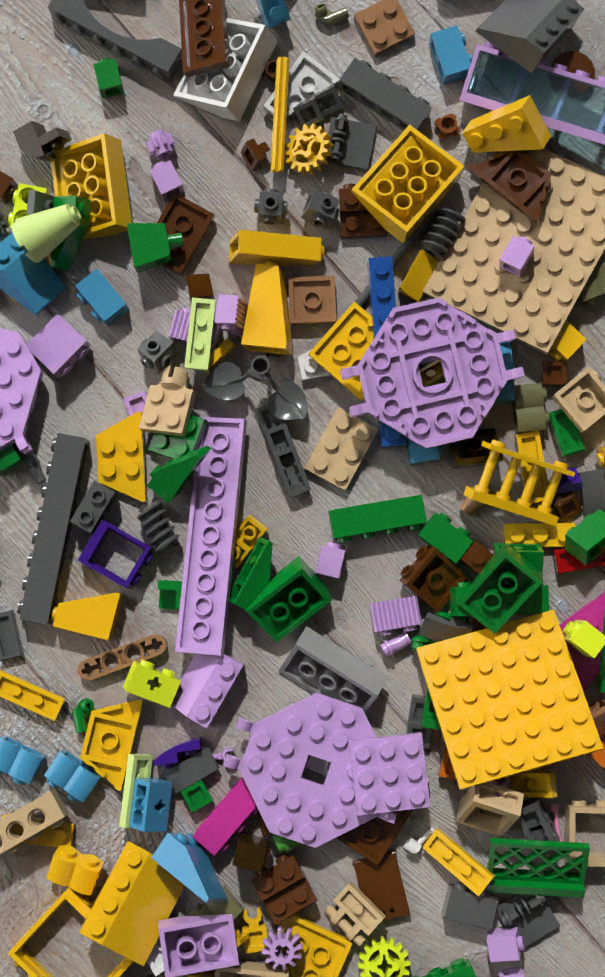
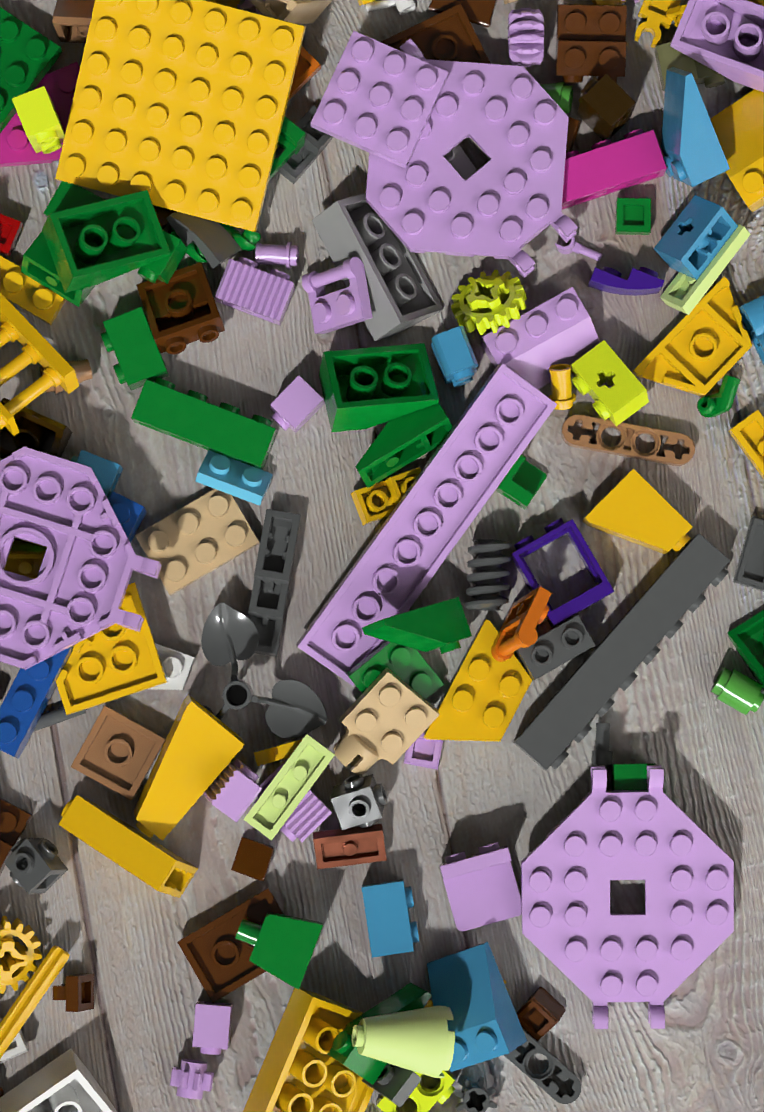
camera: 150 degrees left, 0 degrees up
dark grey slope [164,747,220,794] -> none
dark grey brick [254,189,288,225] -> none
reddish brown brick [459,540,494,574] -> none
none -> medium azure plate [195,450,273,506]
none -> lavender plate [302,257,373,334]
none -> copper plate [313,823,387,869]
none -> dark azure brick [431,326,479,387]
none -> neon yellow gear [451,270,527,335]
none -> orange plate [491,586,552,662]
none -> lavender gear [507,8,544,67]
none -> yellow pin [548,364,576,410]

